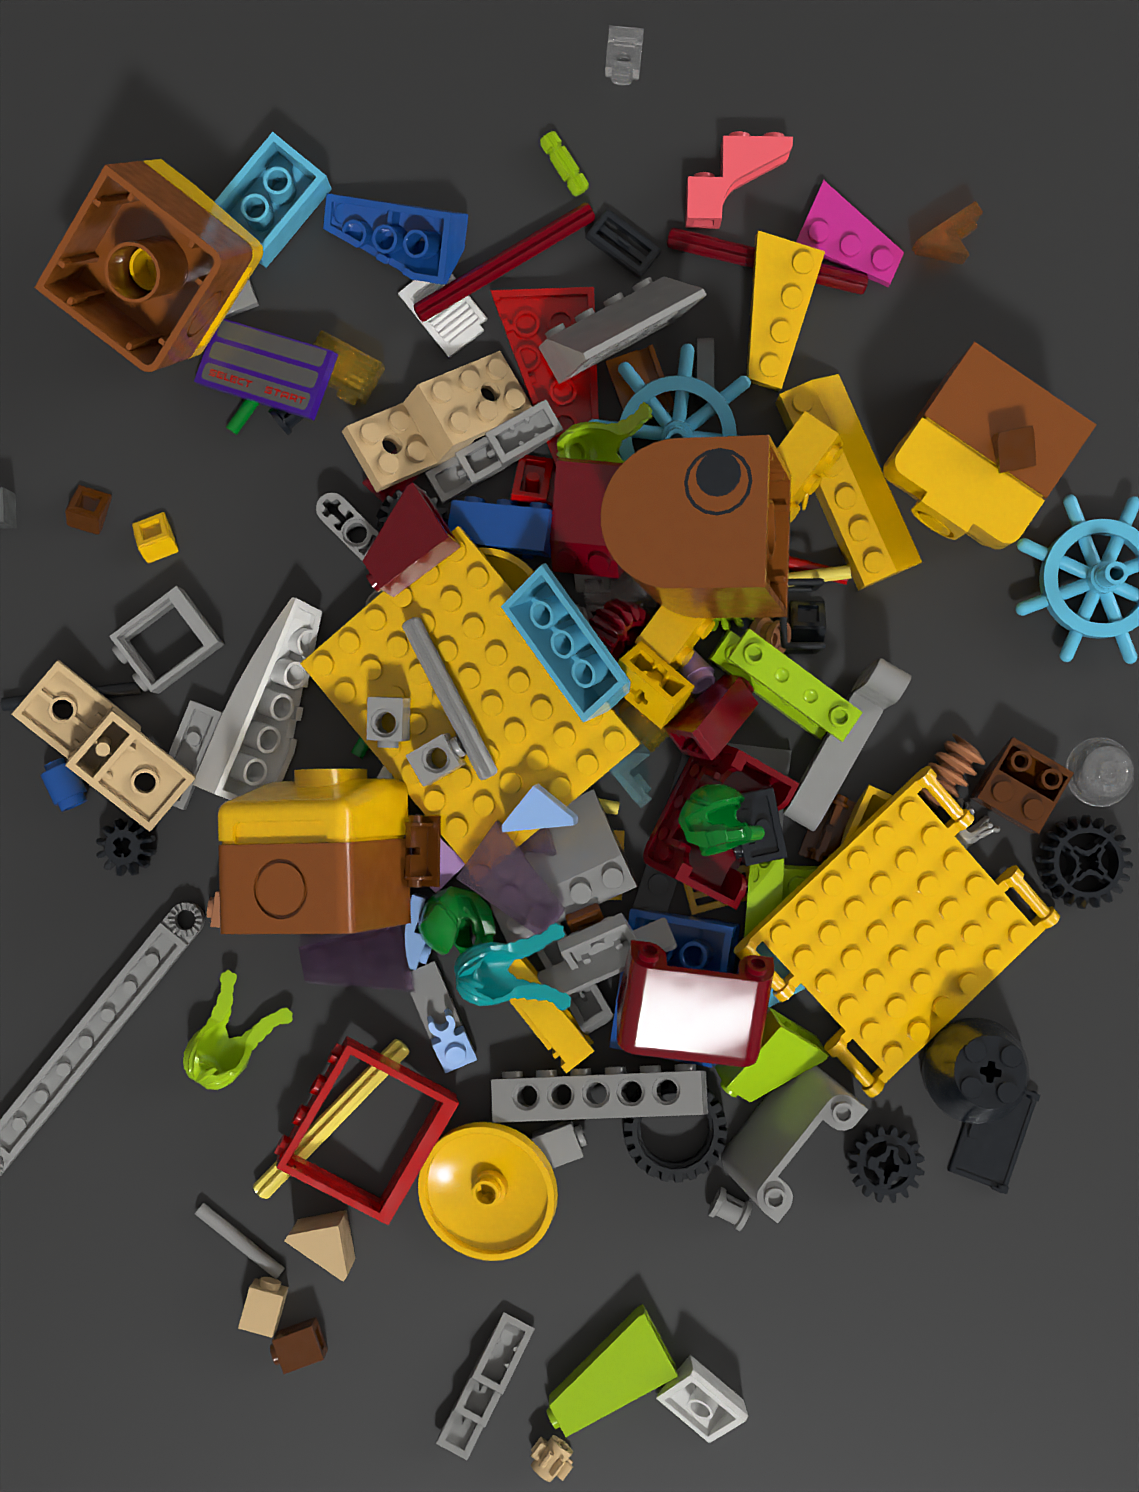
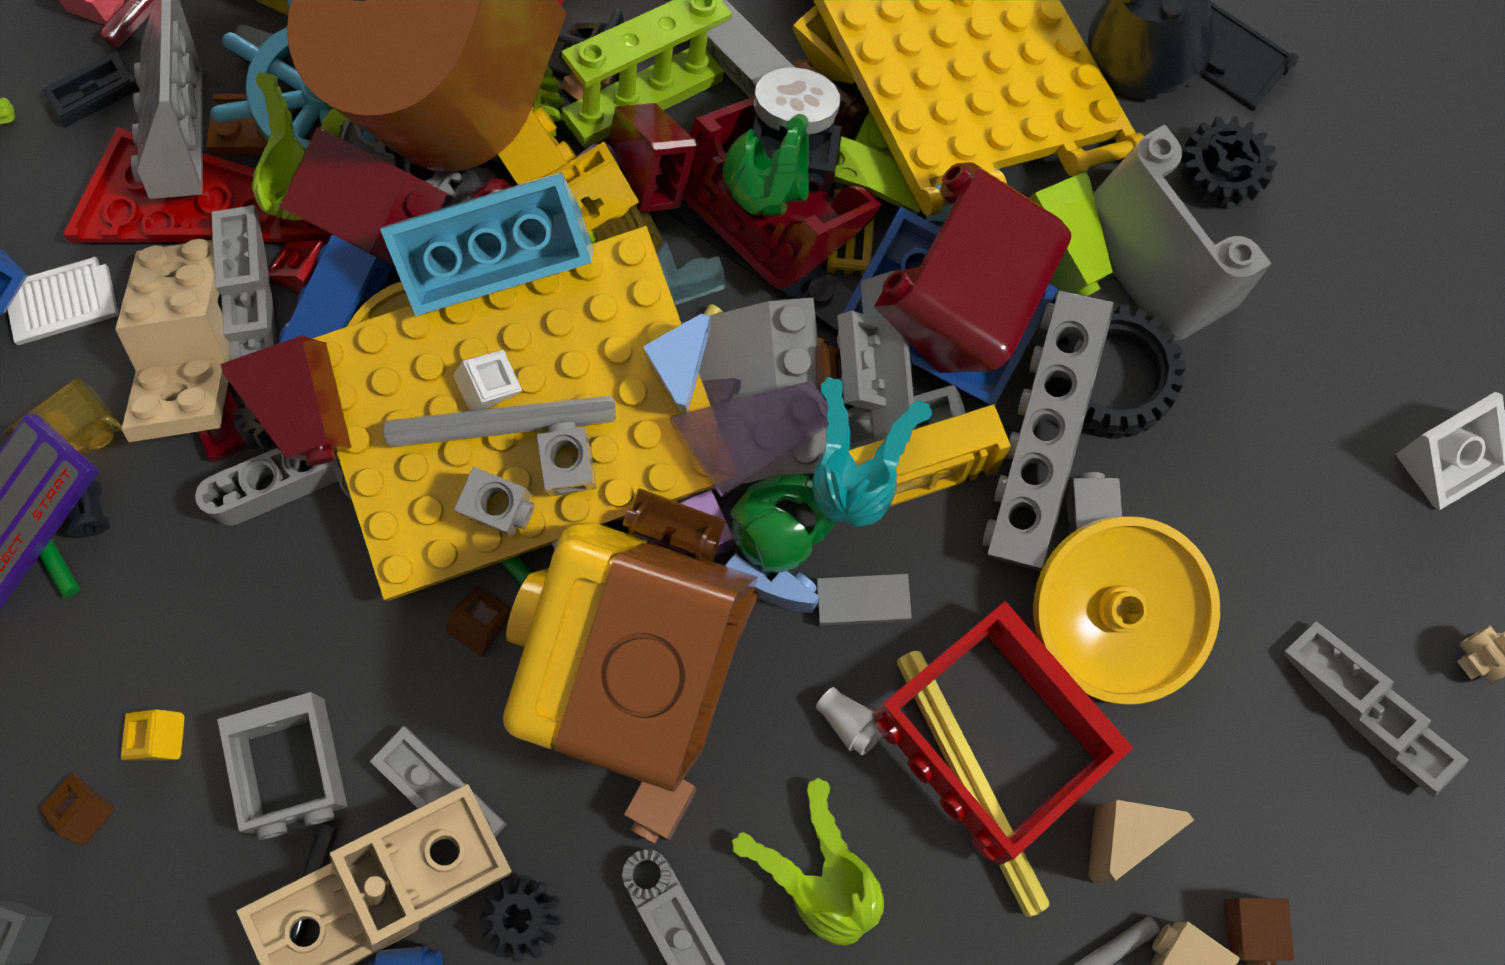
camera: 70 degrees left, 15 degrees down
white wedge [192,597,322,800] -> none
clear purple wing [298,925,416,993] -> none
dark red axle [414,203,595,322] -> none
light blue plate [427,1008,478,1073] -> none
lime slope [546,1304,678,1437] -> none
light grey bush [708,1187,753,1231] -> none
none -> reddish brown slope [446,586,512,655]
none -> white slope [453,350,522,411]
none -> tile [753,67,840,135]
none -> white cone [816,687,882,755]

